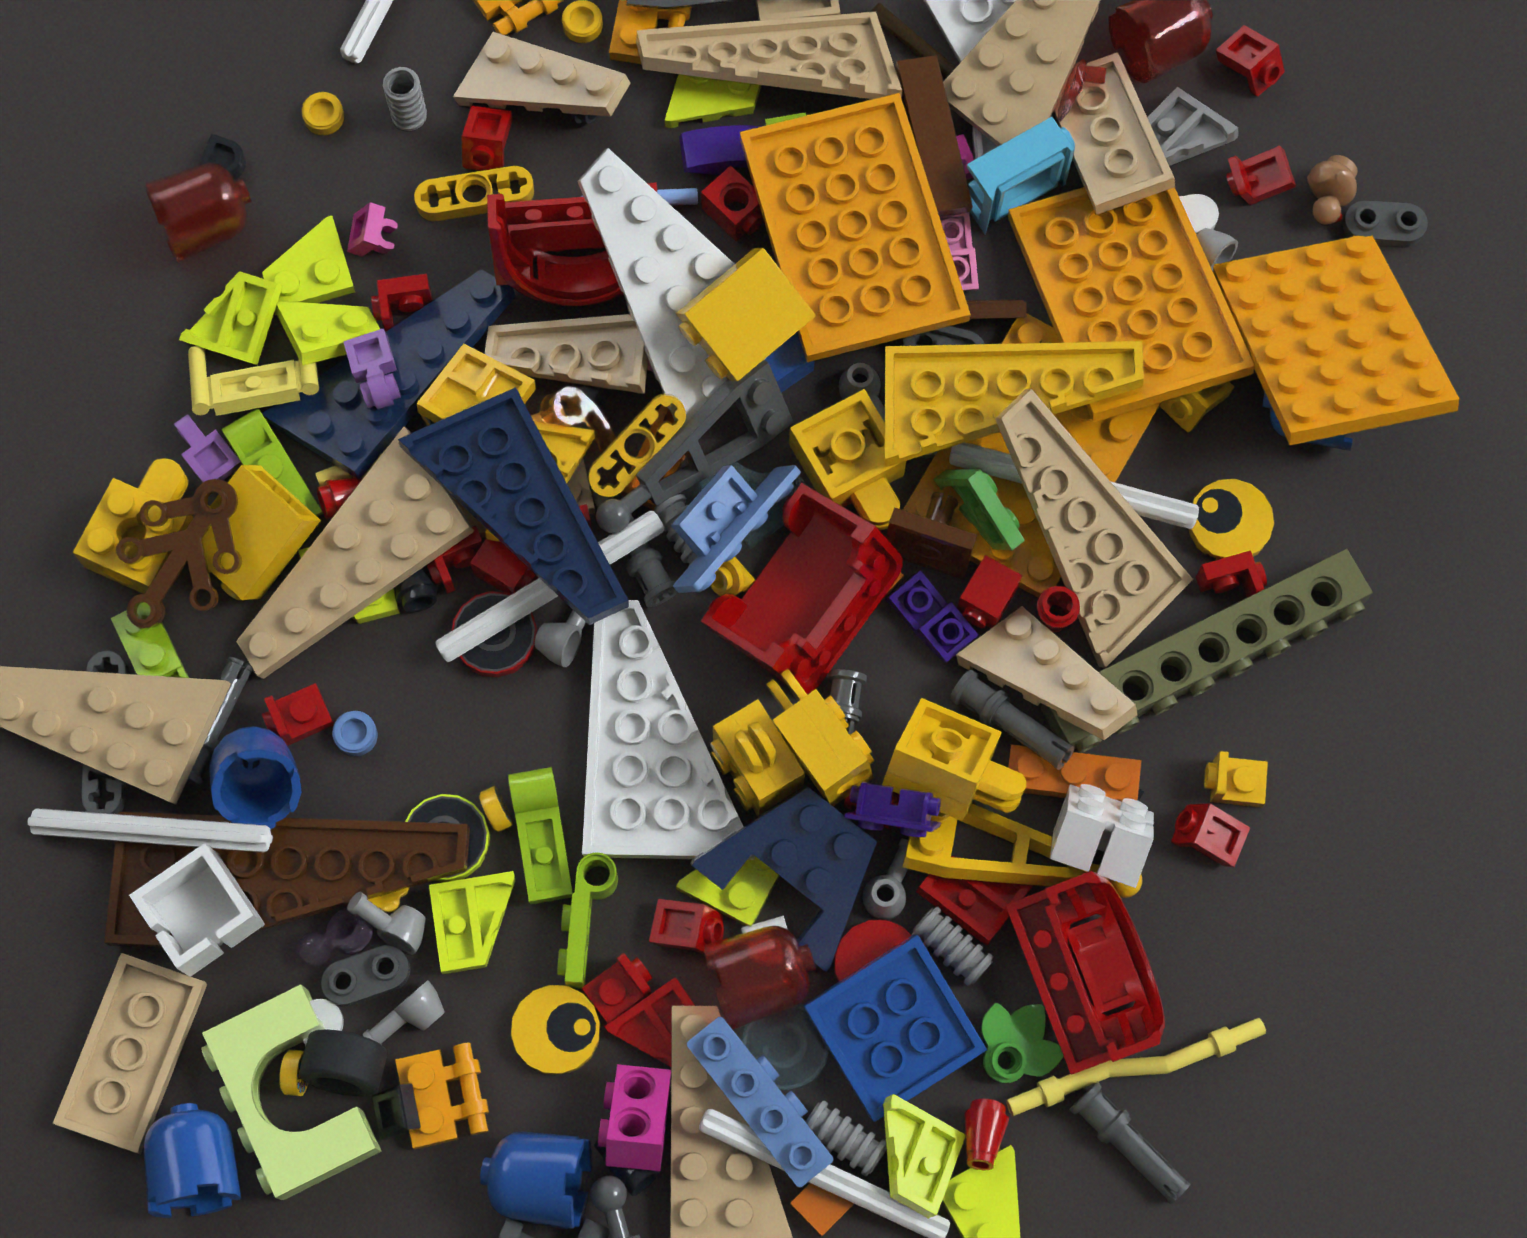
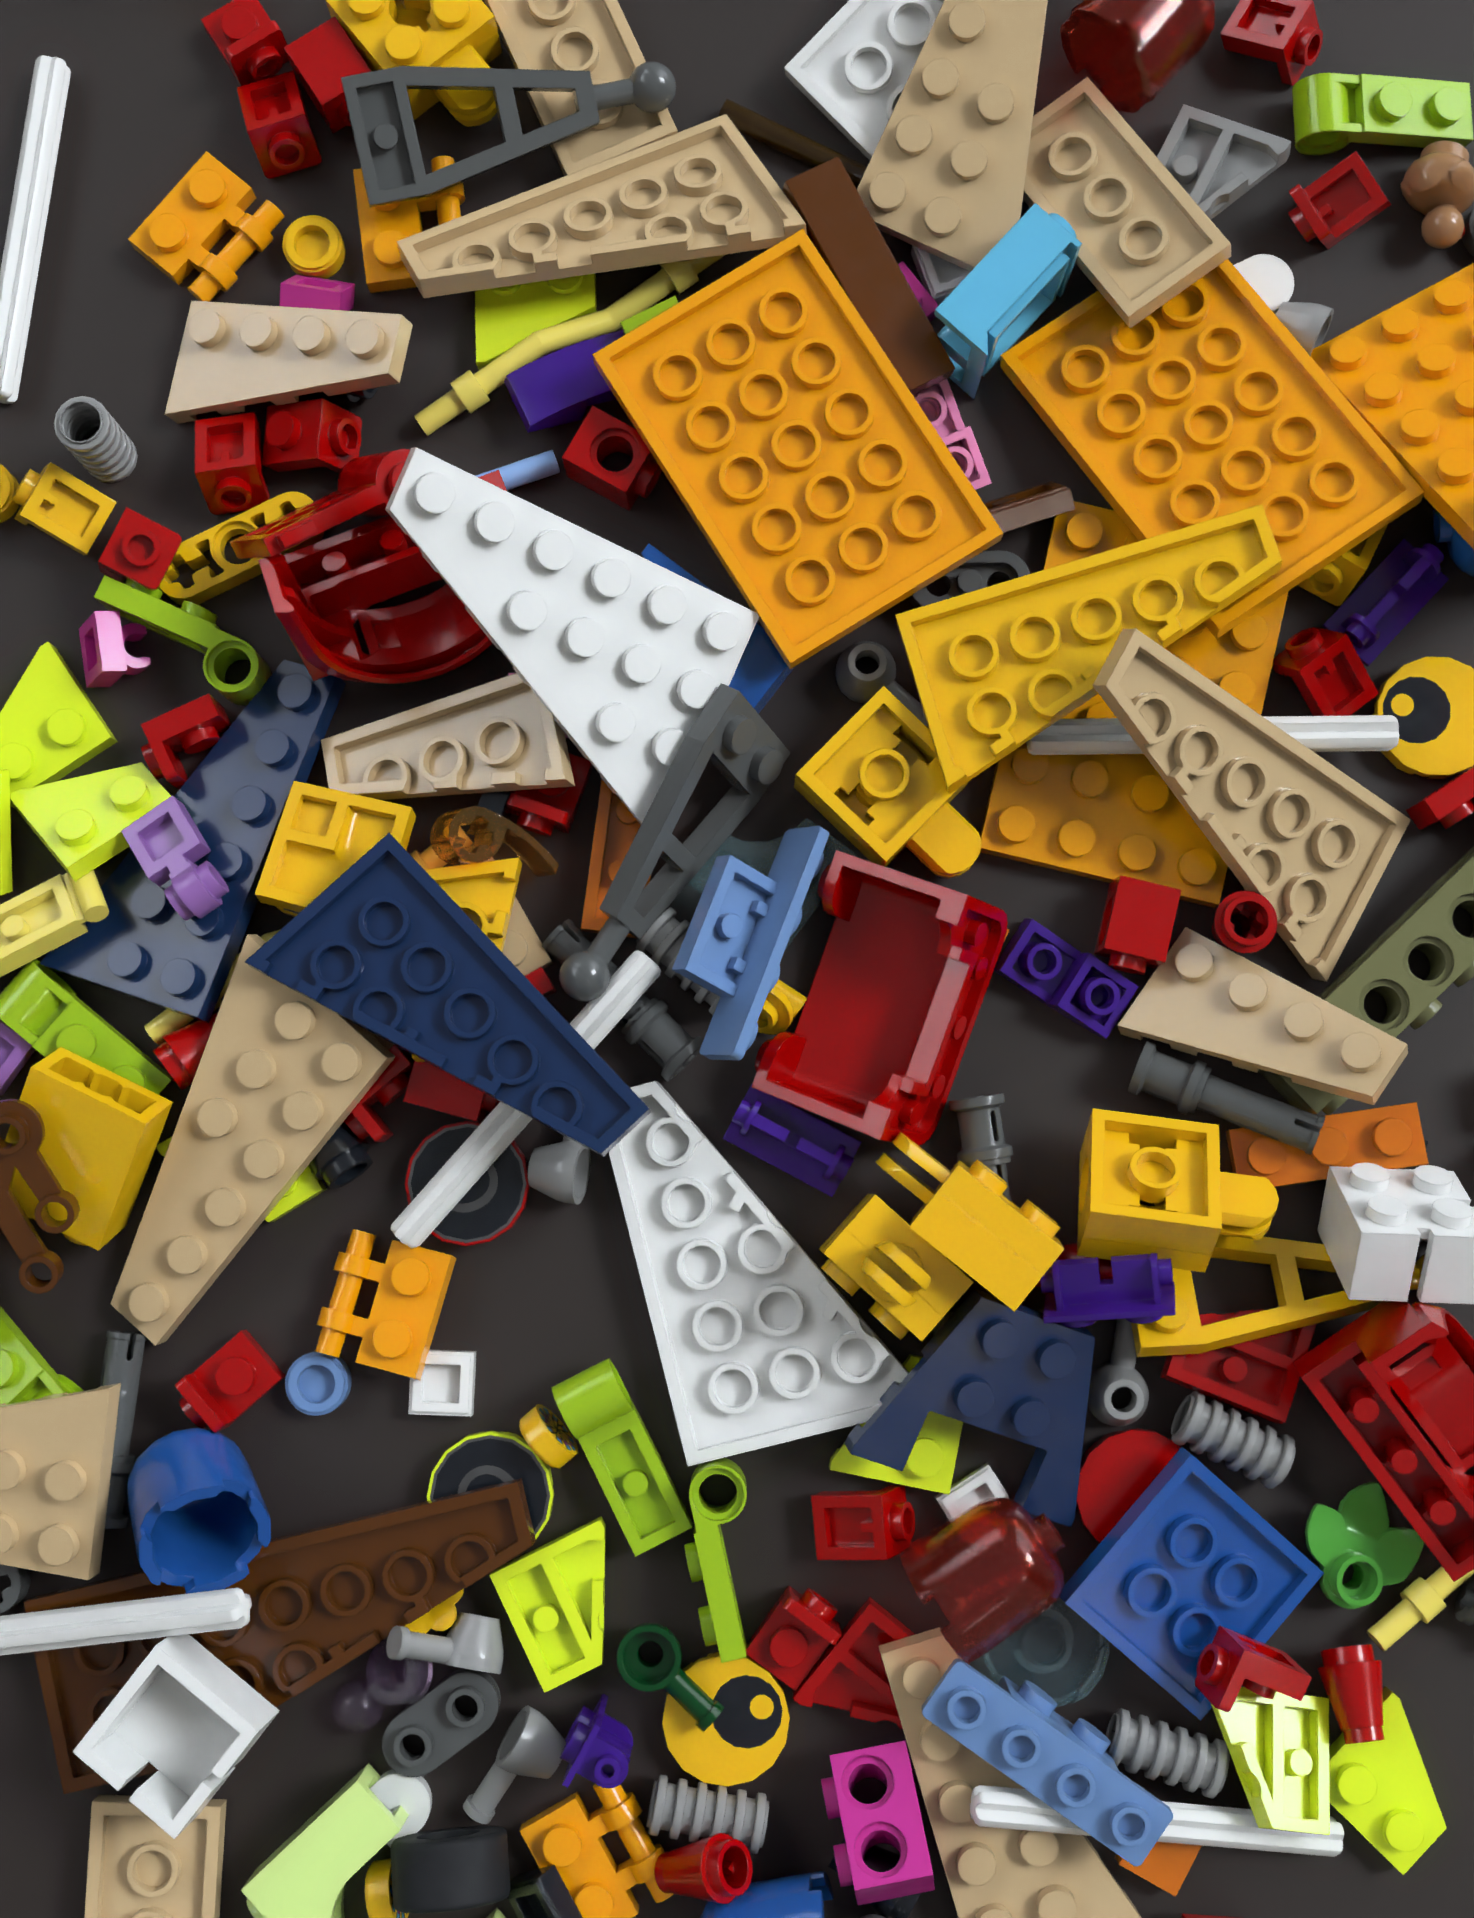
camera: 15 degrees left, 10 degrees up
yellow beam [589,394,686,497] -> none
yellow brick [676,248,816,381] -> none
reddish brown tile [886,492,977,580] -> none
bright green wing [933,469,1025,551] -> none
clear red bar [1057,58,1107,122] -> none
none -> yellow bracket [11,462,117,556]
none -> lime plate [94,575,271,705]
none -> red bracket [98,507,182,591]
none -> red piece [230,449,410,559]
none -> red bracket [262,398,362,474]
none -> dark pink tile [279,274,355,311]
none -> light orange plate [315,1229,456,1380]
none -> white tile [408,1350,476,1417]
none -> light yellow bar [414,255,725,436]
none -> red bracket [506,753,593,837]
none -> dark purple hinge [559,1694,633,1788]
none -> dark green bar [617,1623,724,1732]
none -> light grey piece [646,1774,769,1854]
none -> red cone [654,1833,753,1904]
none -> dark purple hinge [723,1084,861,1197]
none -> red bracket [1195,1626,1312,1712]
none -> red bracket [1272,627,1379,716]
none -> lime plate [1292,73,1474,155]
none -> dark purple hinge [1322,539,1449,667]

